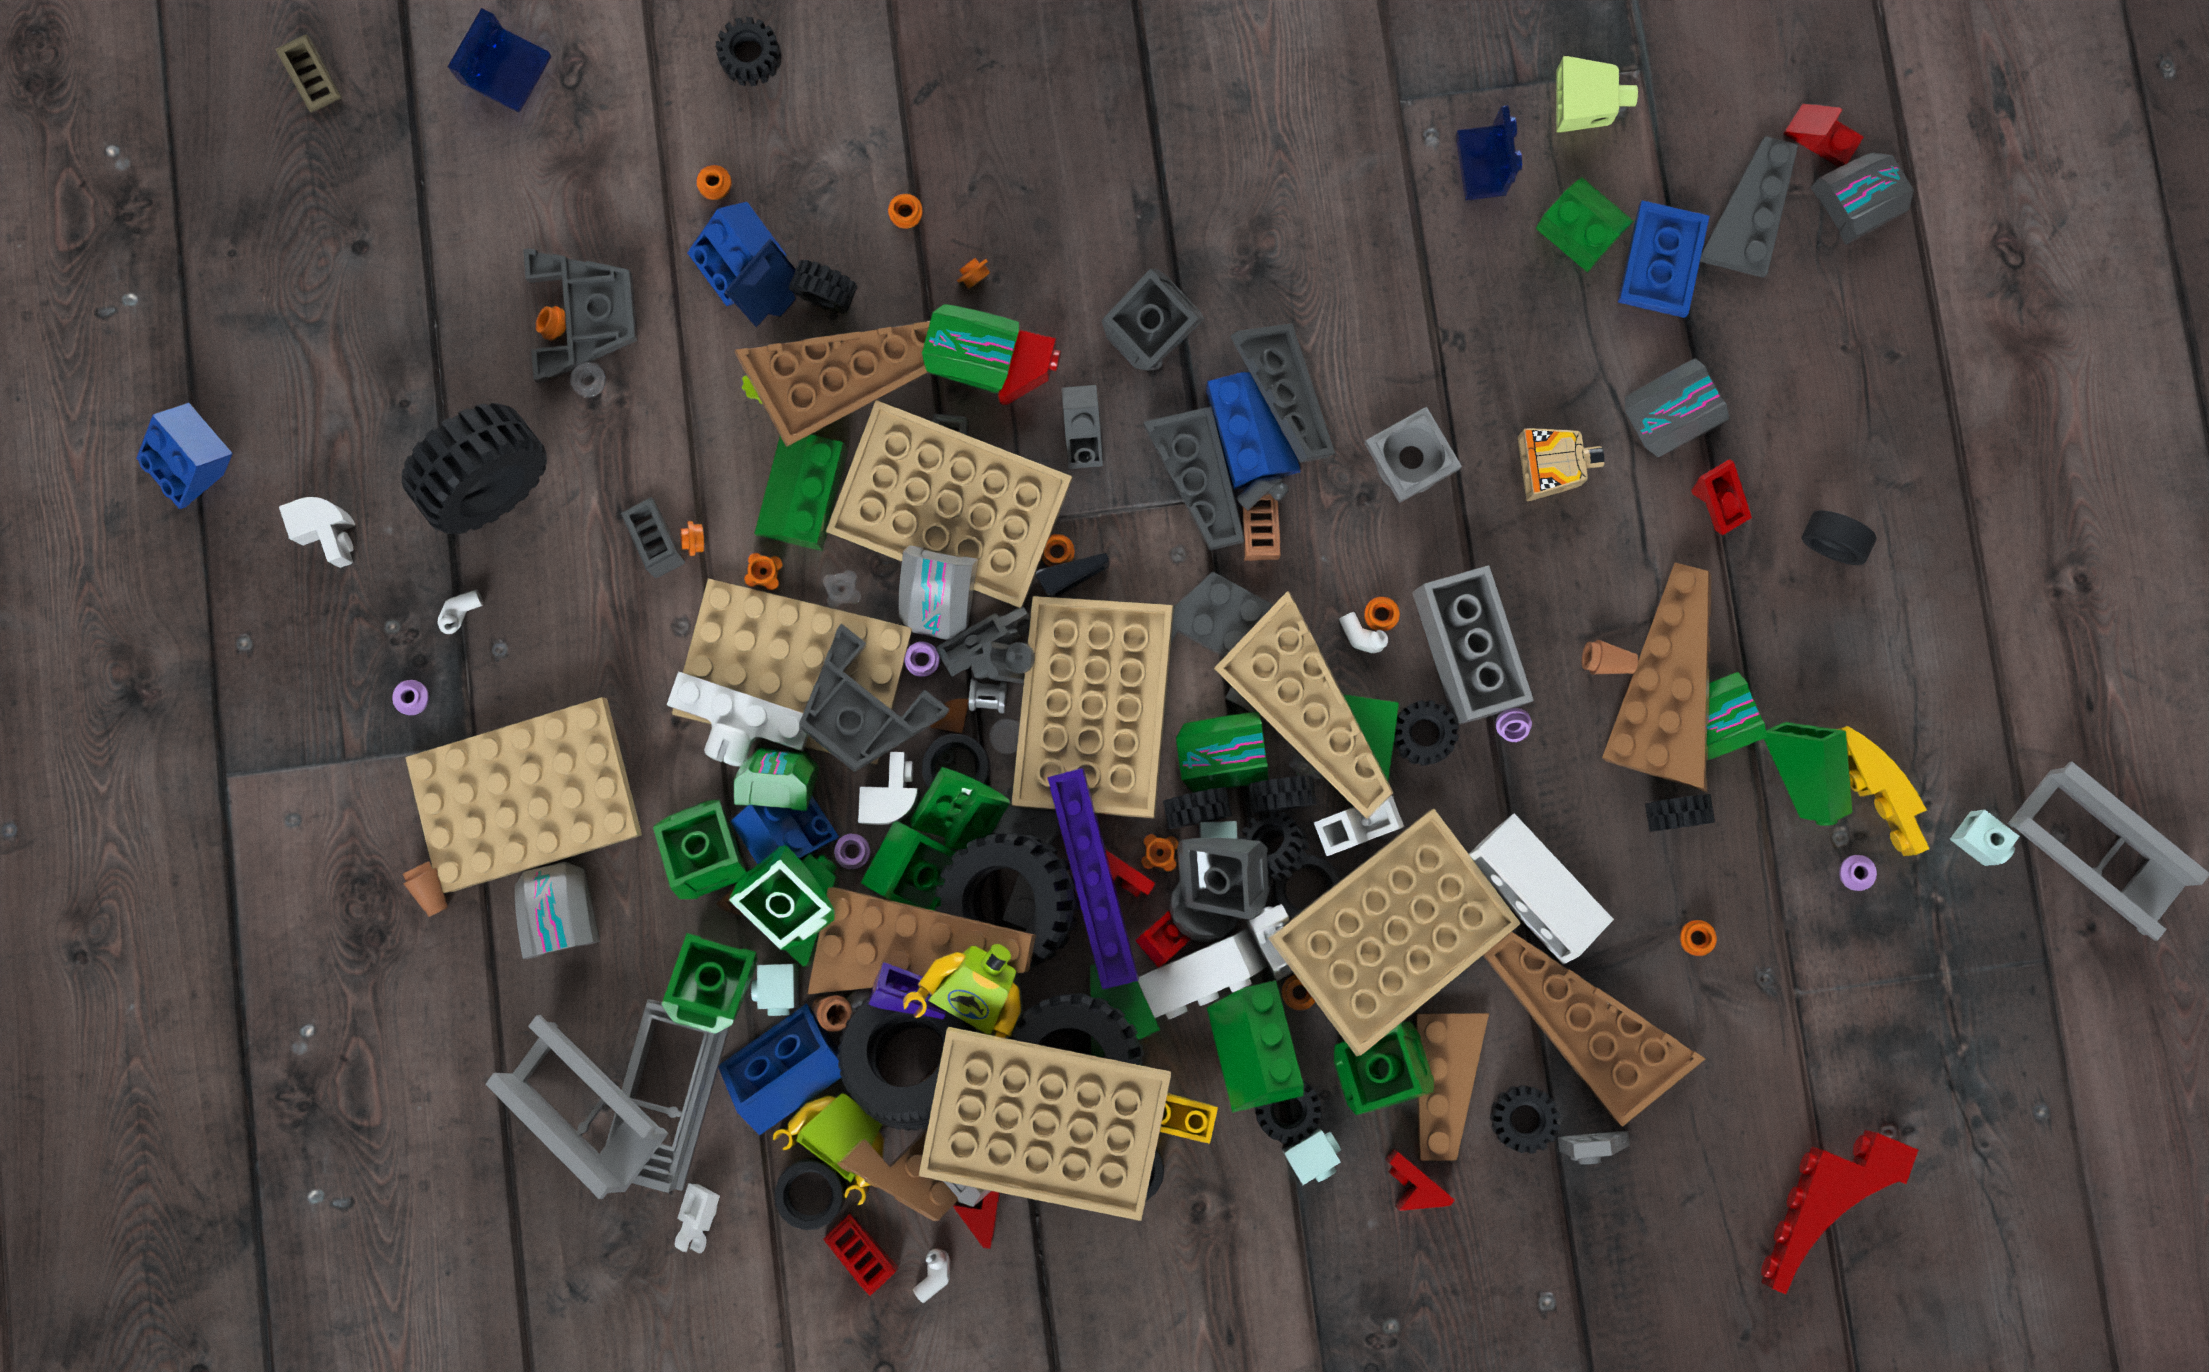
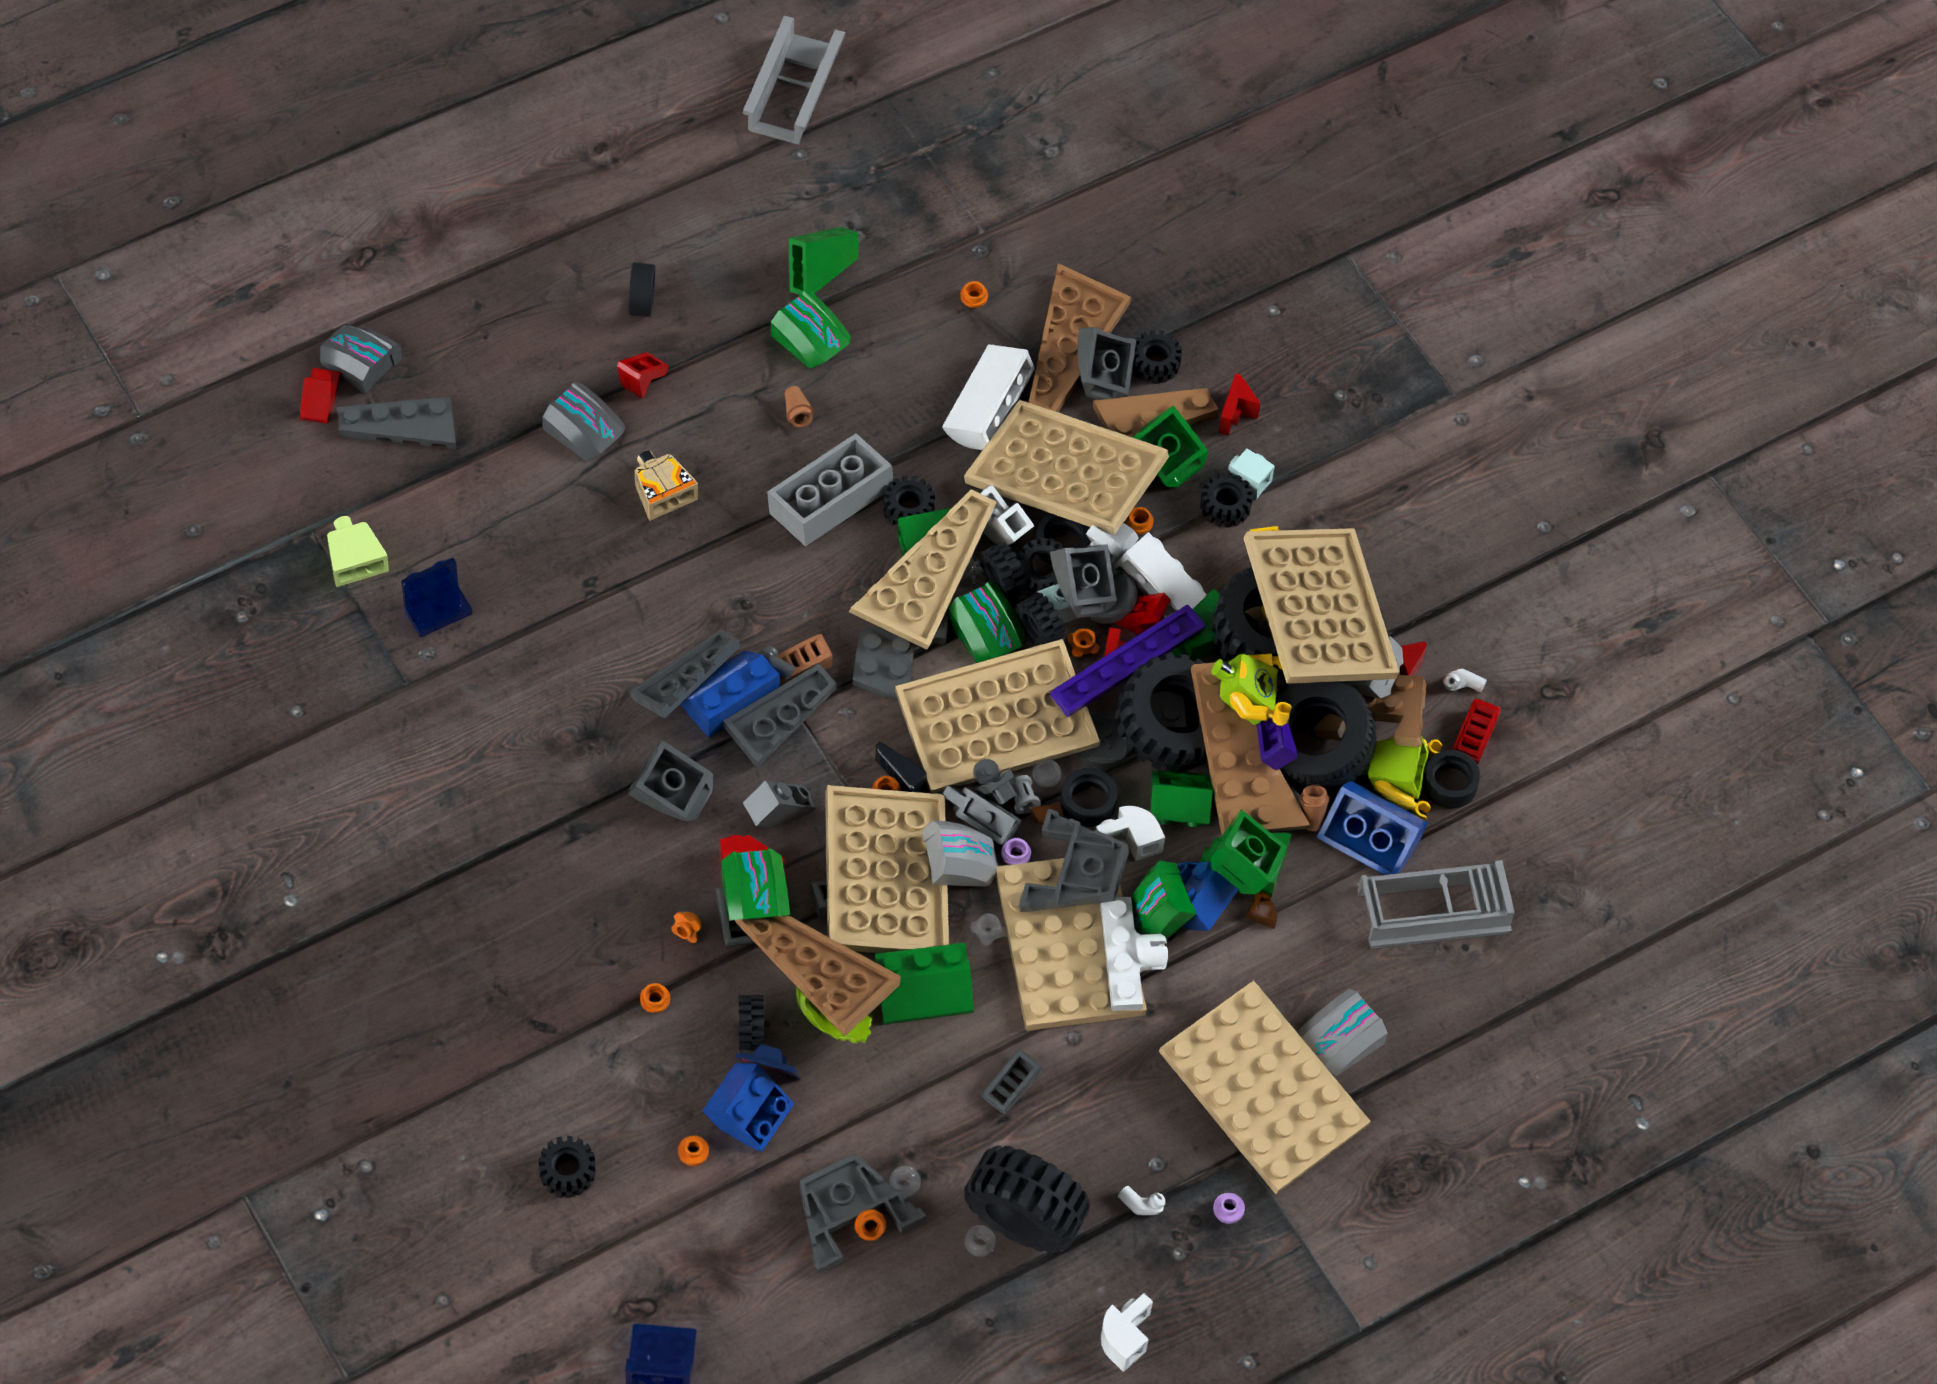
camera: 120 degrees left, 25 degrees down
nougat cone [402,861,448,917] -> none
light grey piece [486,1015,669,1199] -> none
green slope [653,800,747,899] -> none
green slope [662,933,758,1034] -> none
white plate [675,1183,720,1253] -> none
orange plate [680,521,704,556] -> none
orange plate [744,553,783,590] -> none
light aqua brick [751,964,799,1016] -> none
lavender plate [834,834,870,869] -> none
green slope [910,767,1010,850] -> none
green slope [1207,980,1303,1113] -> none
white arm [1339,612,1388,653] -> none
light grey piece [1364,407,1462,503] -> none
orange plate [1364,597,1400,632] -> none
lavender plate [1495,708,1532,742] -> none
green slope [1536,177,1634,273] -> none
light grey wing [1558,1131,1630,1164] -> none
medium nougat wing [1602,563,1711,792] -> none
blue plate [1617,200,1710,318] -> none
black tyre [1645,794,1715,832] -> none
red arch [1761,1130,1919,1294] -> none
yellow slope [1837,726,1929,856] -> none
lavender plate [1839,855,1877,891] -> none
light aqua brick [1950,809,2020,866] -> none
none -> dark grey slope [1078,327,1136,400]

